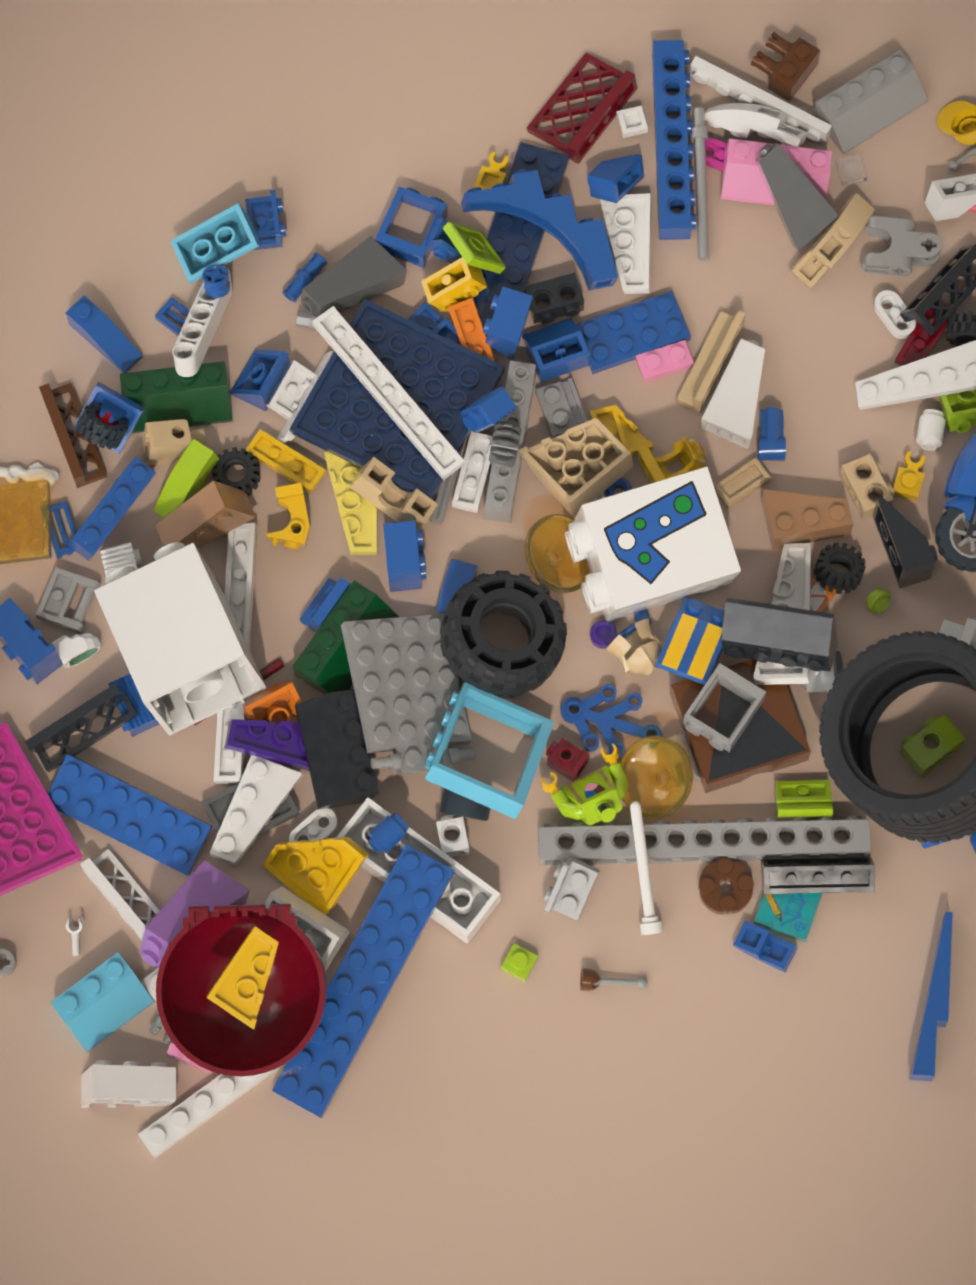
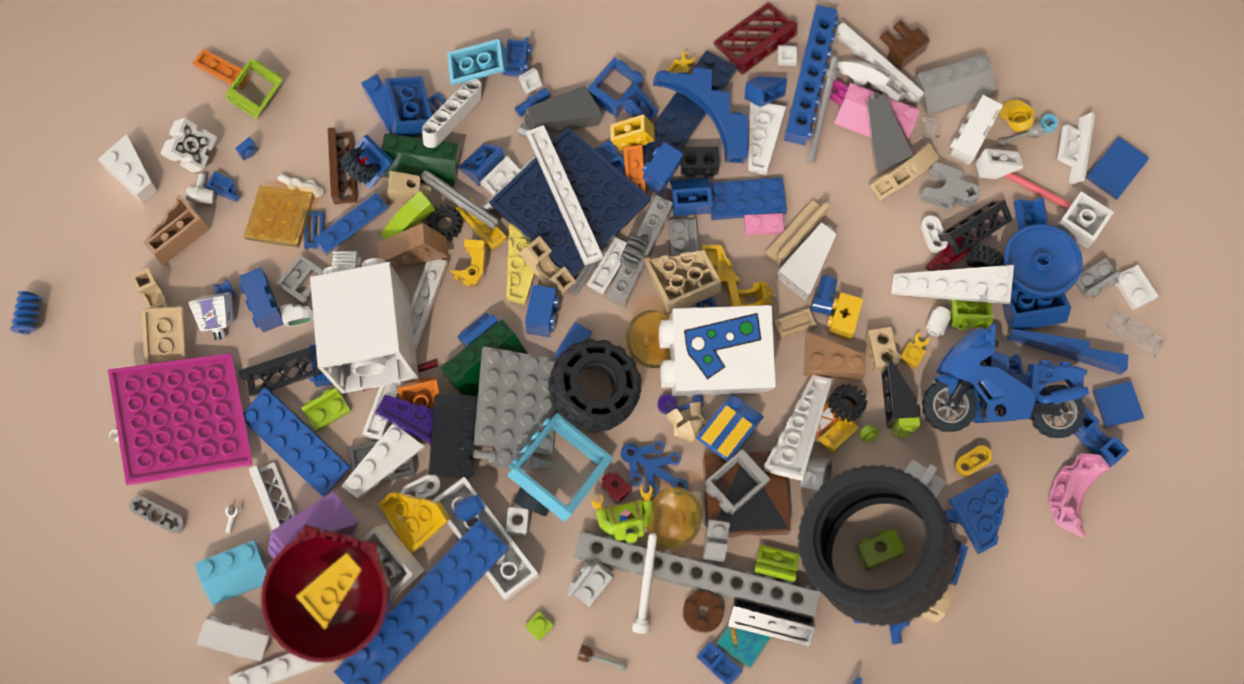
camera: 10 degrees right, 0 degrees up
blue wheel [202,265,231,298] -> none
lime plate [443,222,506,274] -> none
blue brick [460,387,516,433] -> none
slope [721,598,838,672] -> none
none -> lime bracket [302,388,351,432]
none -> blue slope [385,76,432,137]
none -> light grey axle [421,170,499,229]
none -> white plate [518,68,542,94]
none -> light grey brick [701,519,730,562]
none -> yellow plate [818,419,859,454]
none -> yellow brick [827,293,863,340]
none -> lime plate [891,418,920,438]
none -> white wedge [950,95,1003,165]

